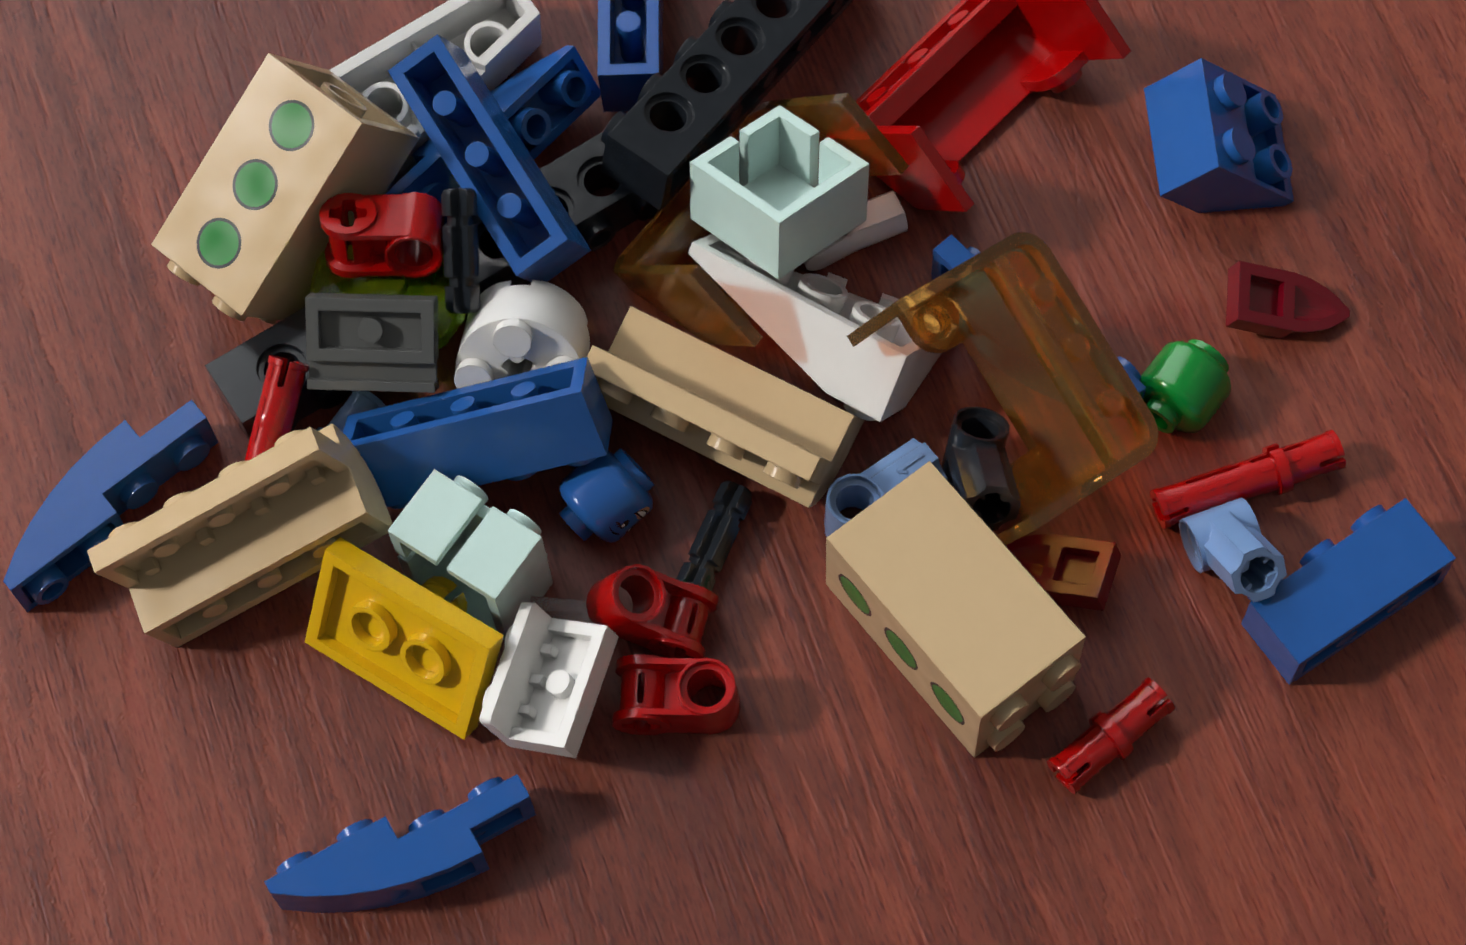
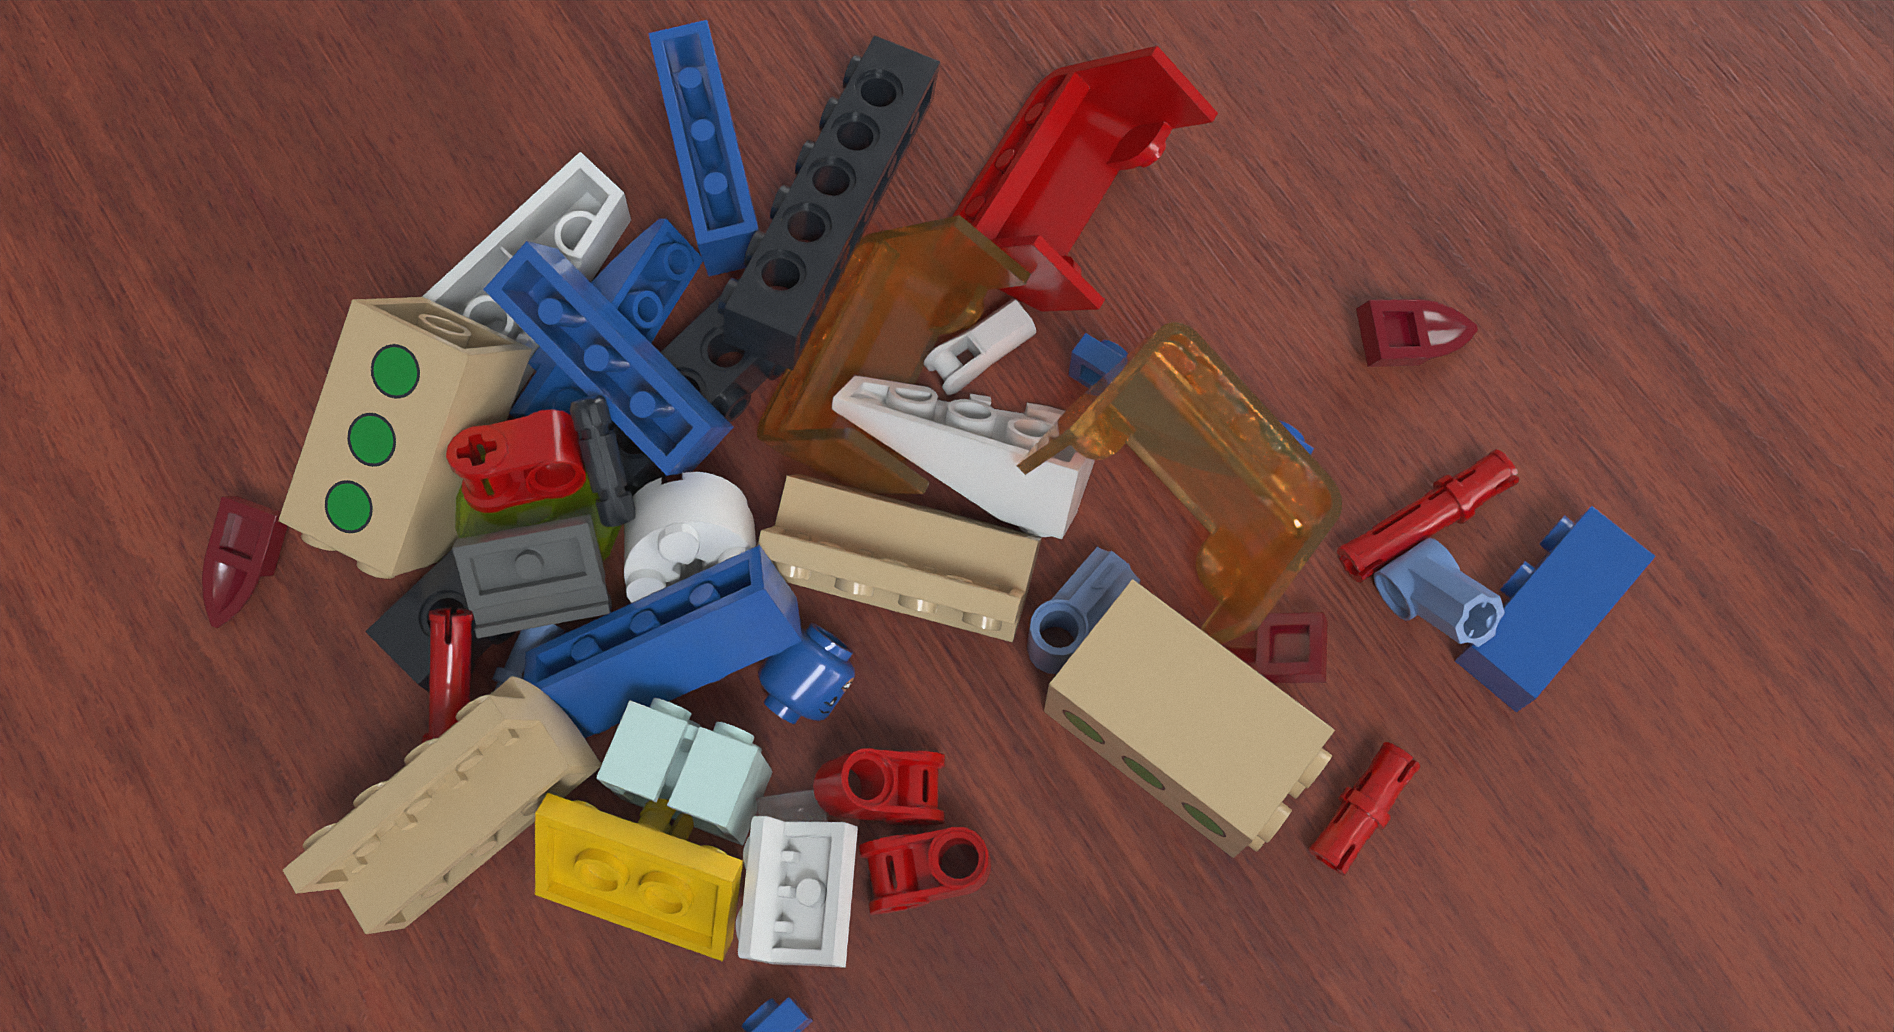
camera: 15 degrees left, 5 degrees up
blue slope [3,400,219,612] -> none
black axle [676,481,752,591] -> none
light aqua piece [690,105,869,280] -> none
black piece [941,406,1021,531] -> none
green head [1140,339,1231,434] -> none
blue slope [1144,58,1294,213] -> none
none -> dark red plate [202,496,288,628]

